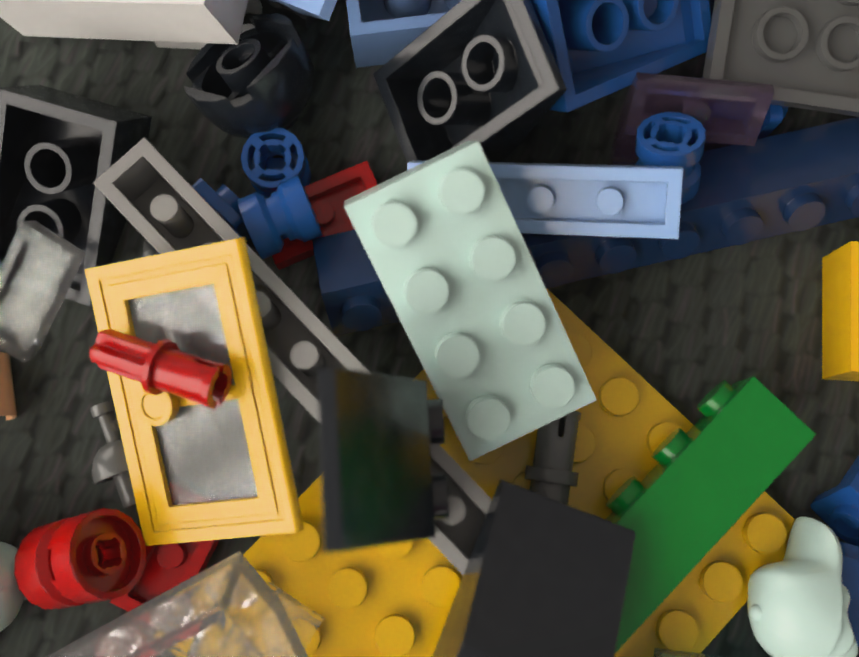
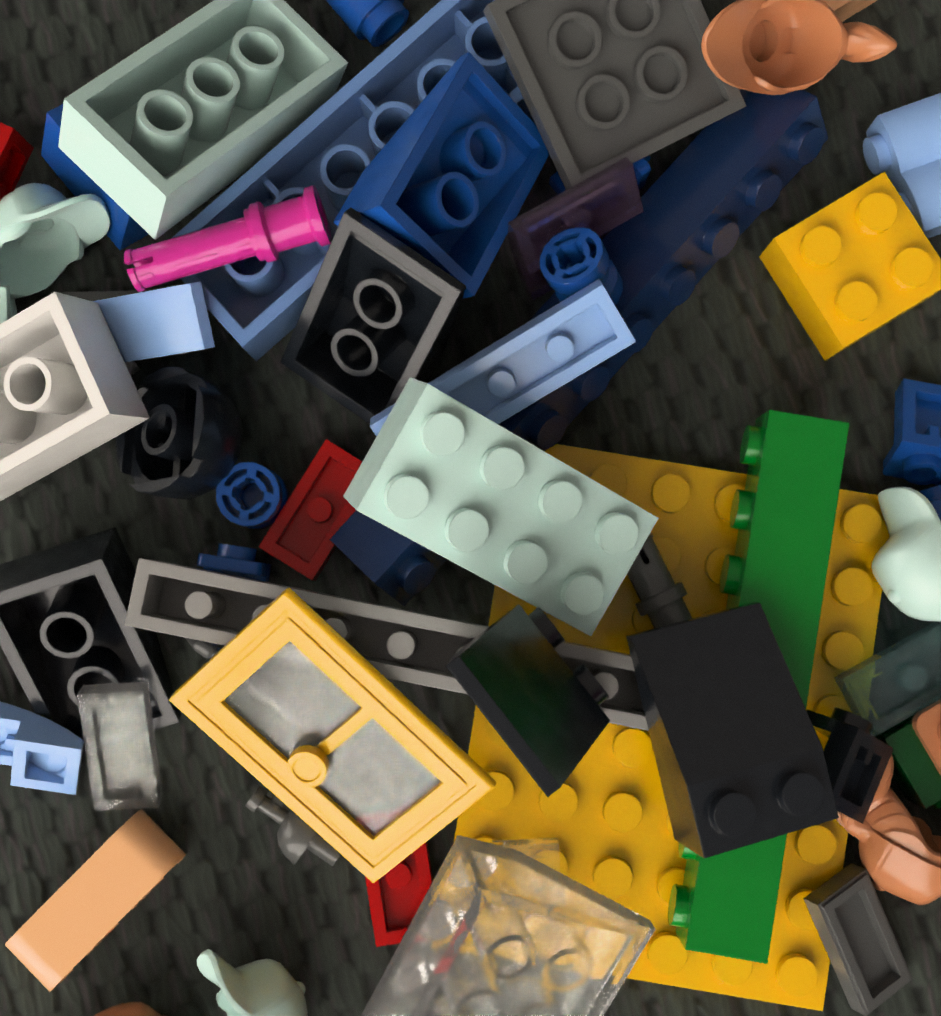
camera: 25 degrees left, 5 degrees up
red wheel [14,508,146,609] -> none
red axle [89,329,232,410] -> none
blue wheel [237,175,323,259] -> none

